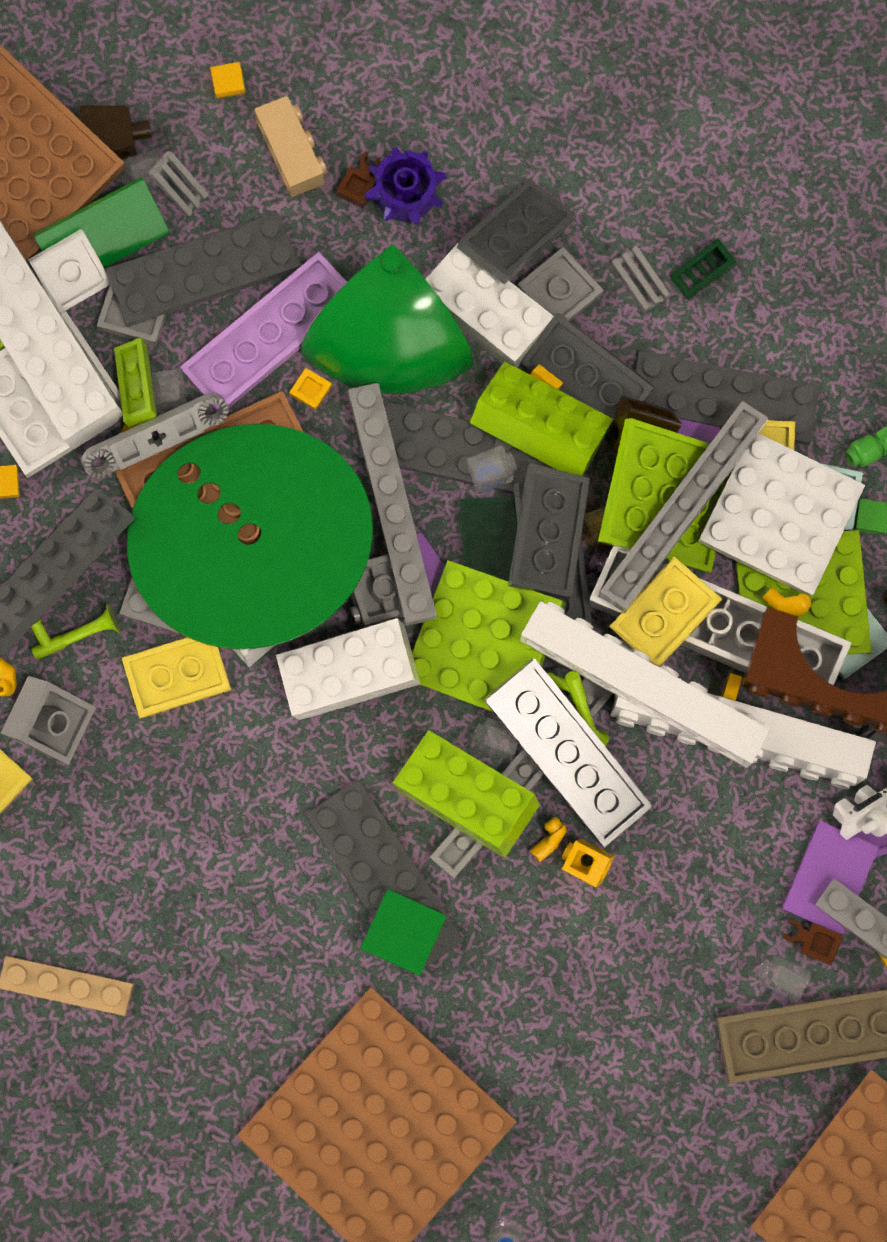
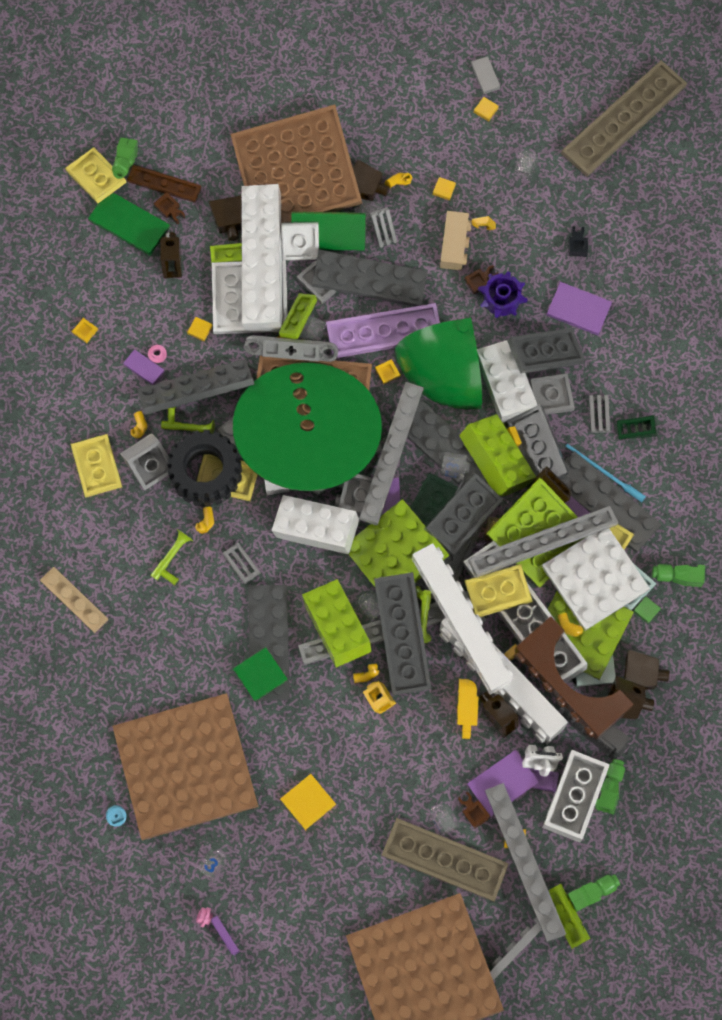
camera: 35 degrees right, 5 degrees down
none -> lime piece [150,529,193,586]
none -> black tyre [167,430,242,507]
none -> yellow arm [195,507,214,534]
none -> light grey tile [222,543,261,584]
none -> yellow tile [280,774,336,831]
none -> yellow arm [385,173,412,188]
none -> yellow piece [457,679,479,739]
none -> yellow tile [472,216,496,230]
none -> dark brown torso [479,691,519,738]
none -> medium lavender tile [547,282,612,335]
none -> medium azure piece [565,444,646,503]
none -> black plate [568,226,588,257]

